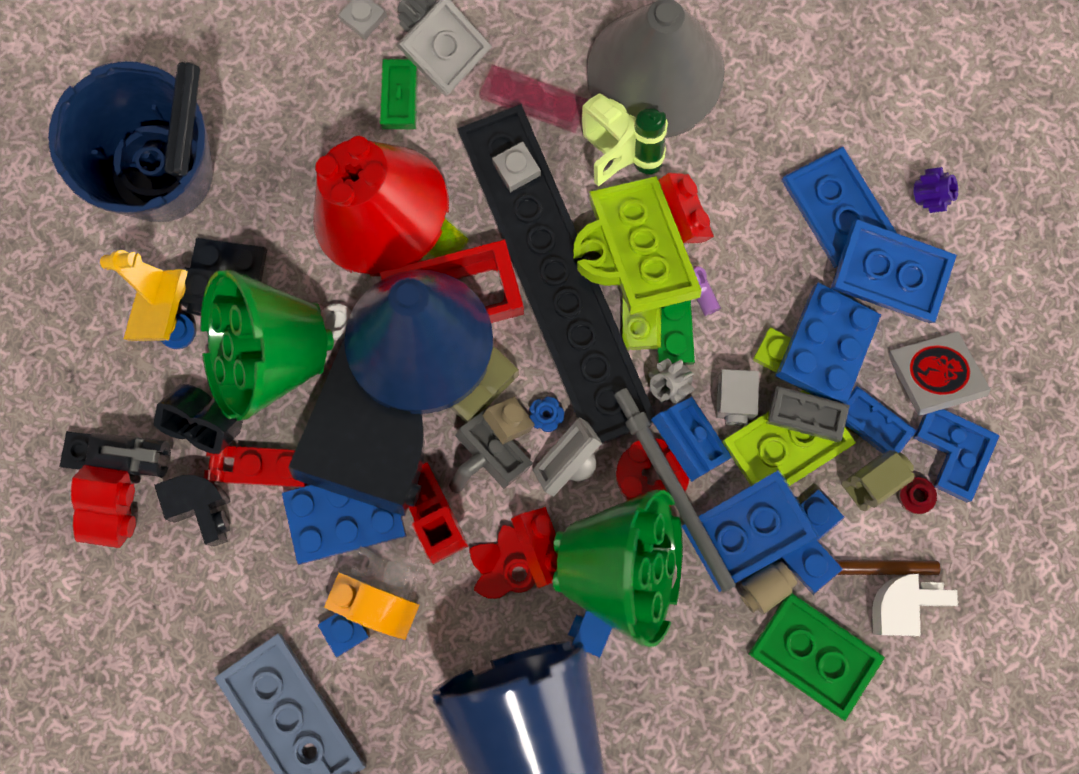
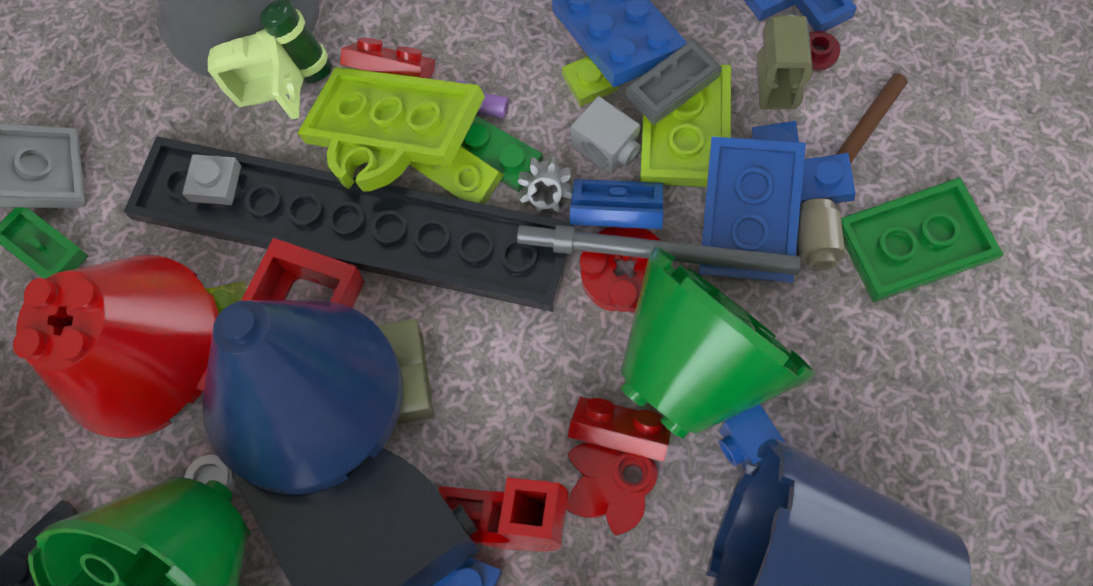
camera: 50 degrees left, 10 degrees down
dark grey plate [449,410,533,493] -> none
clear pink plate [480,64,588,134] -> none
dark tan plate [482,396,535,445] -> none
blue plate [529,397,565,432] -> none
light grey tile [533,417,602,497] -> none
blue plate [845,386,916,454] -> none
white brick [872,574,958,636] -> none

